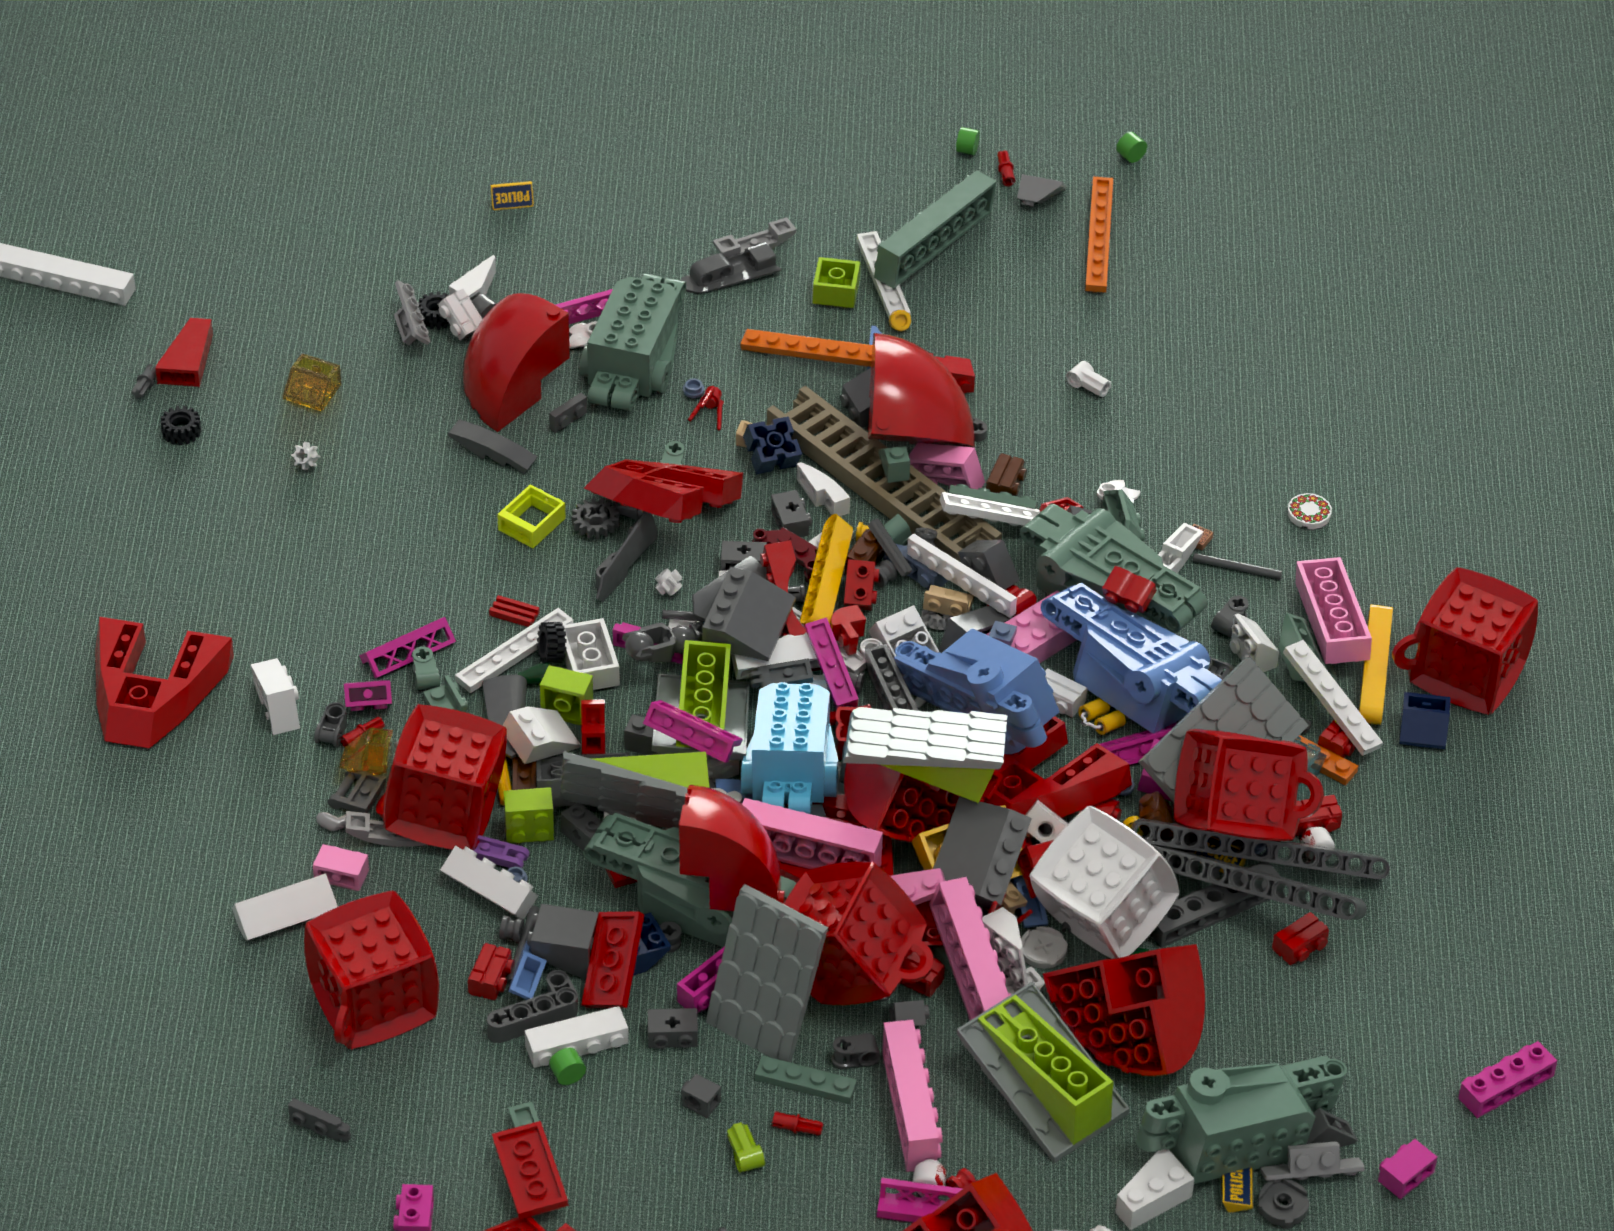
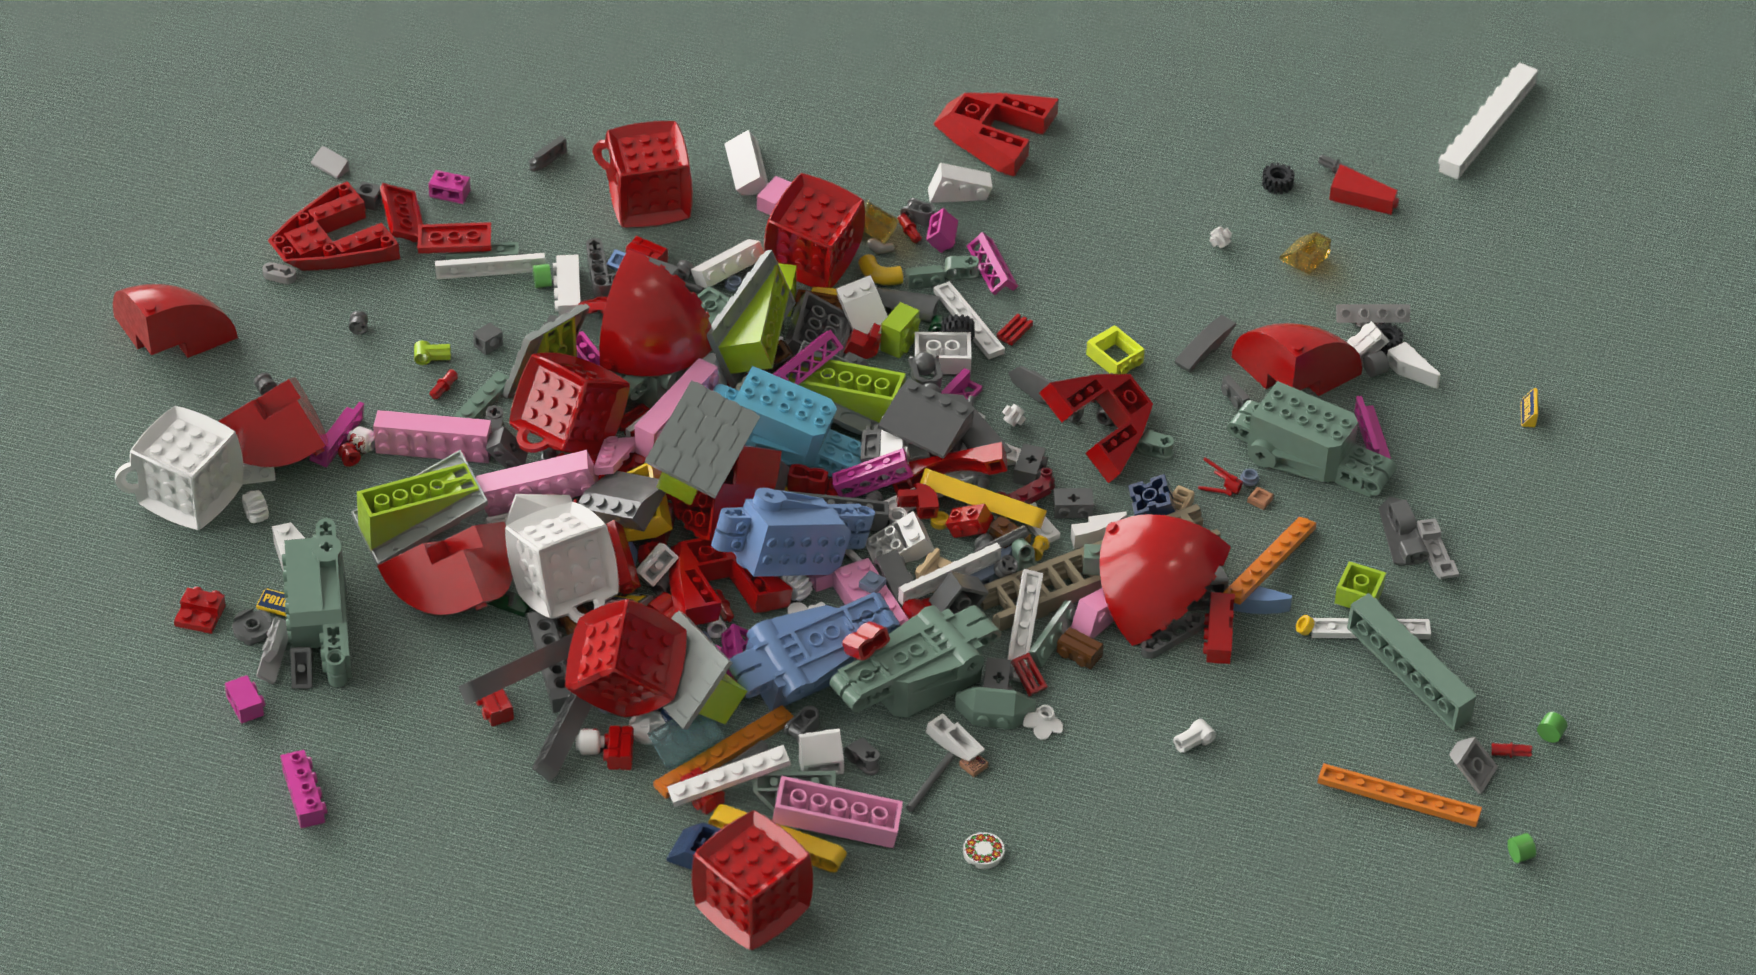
camera: 105 degrees right, 0 degrees up
none -> white plate [435,253,545,279]
none -> nougat tile [1247,487,1274,510]

